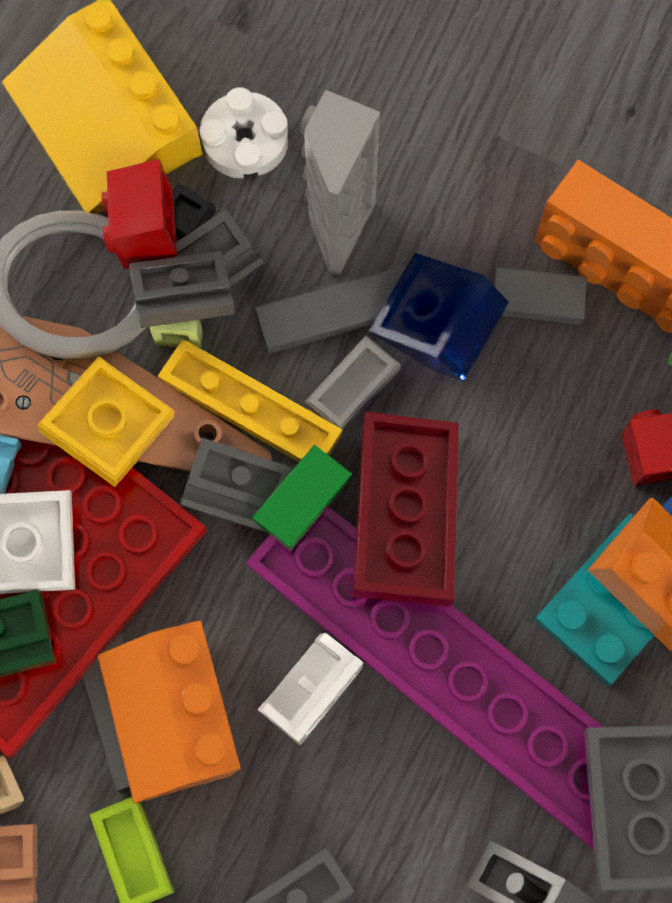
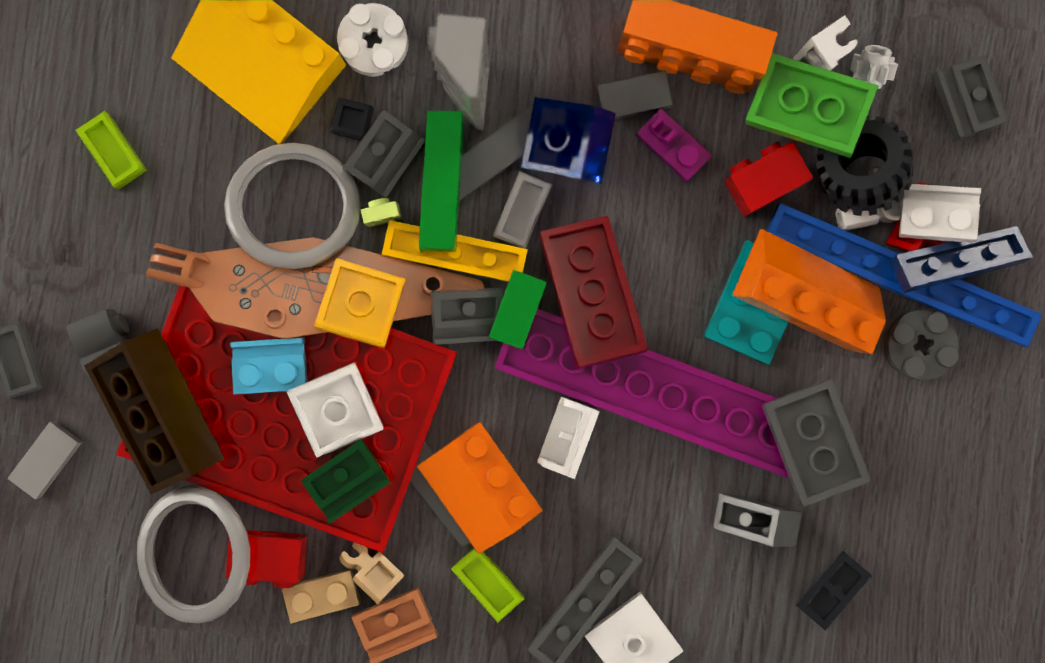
camera: 20 degrees left, 15 degrees up
red brick [101,159,178,270] -> none
dark grey plate [129,251,234,328] -> none
none -> green tile [419,111,464,252]
none -> magenta plate [636,108,712,183]

